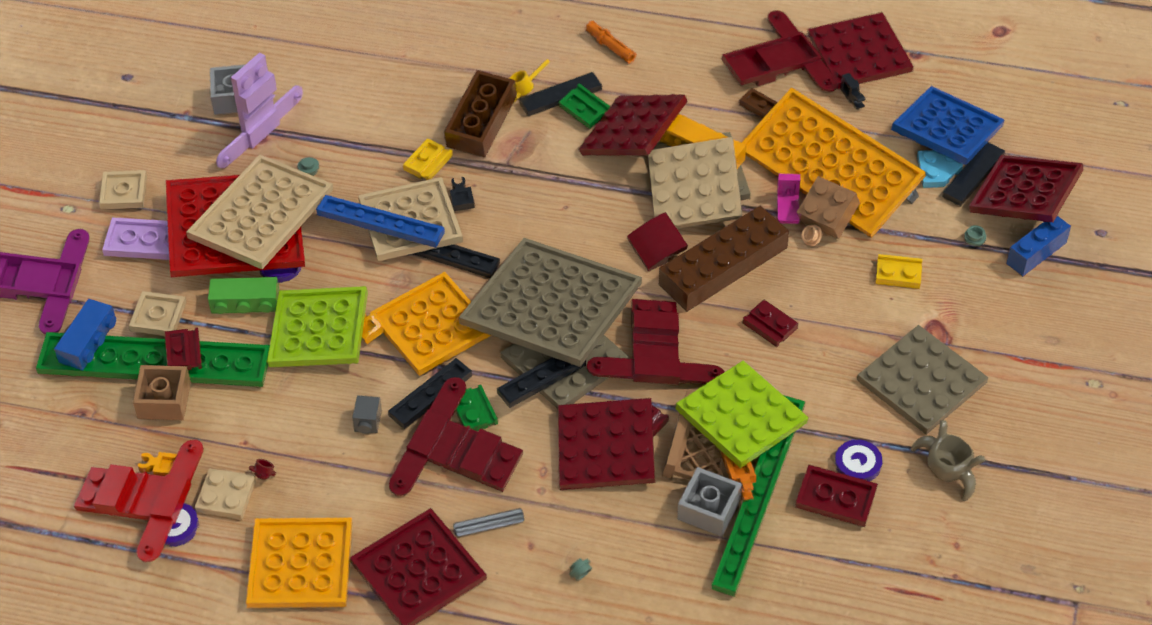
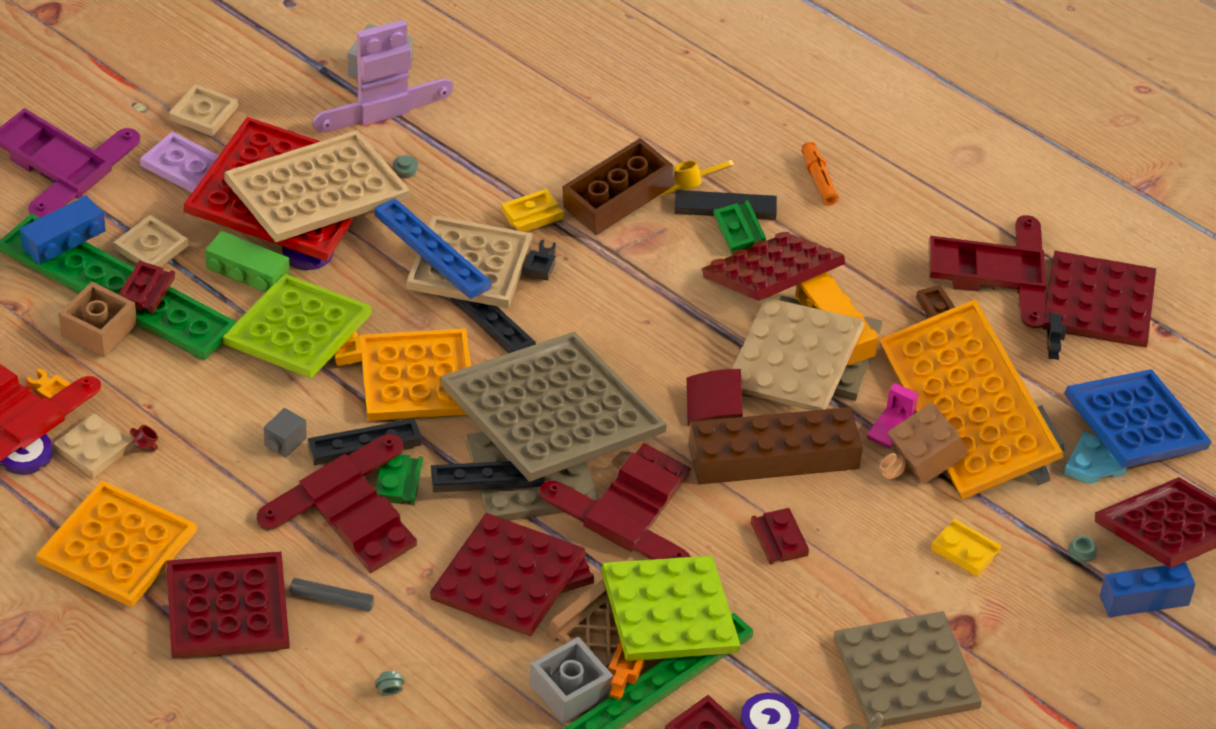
camera: 25 degrees right, 5 degrees down
black tile [942,142,1005,206] -> none

